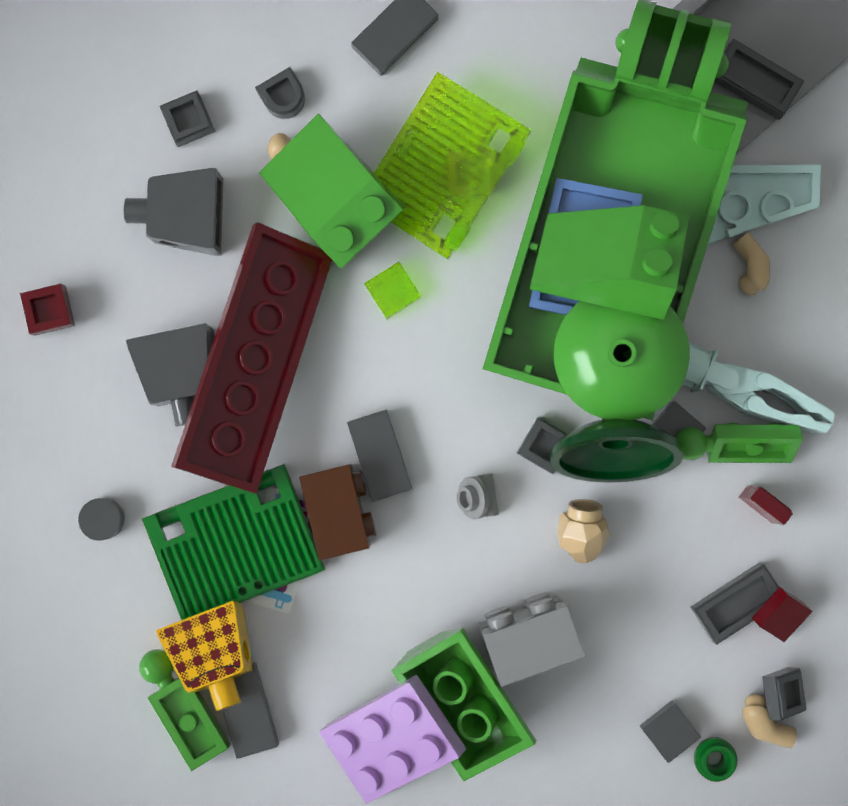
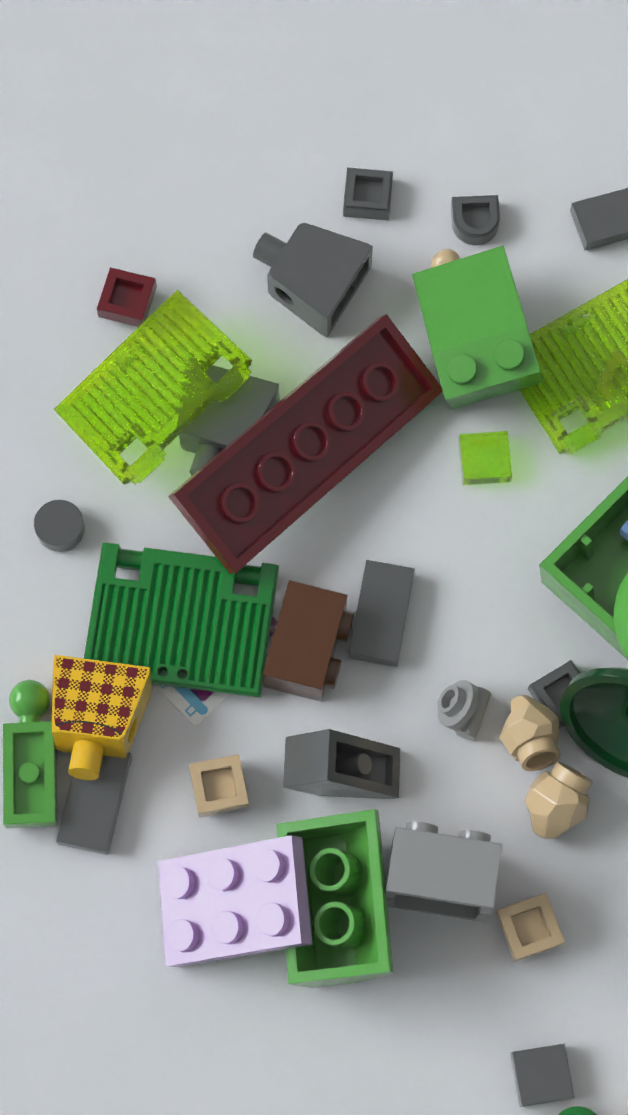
camera: 30 degrees right, 15 degrees down
none -> clear neon green window [54,290,252,485]
none -> tan plate [189,754,249,818]
none -> dark grey slope [283,729,400,799]
none -> tan plate [495,893,565,962]
none -> tan rock [499,695,561,771]

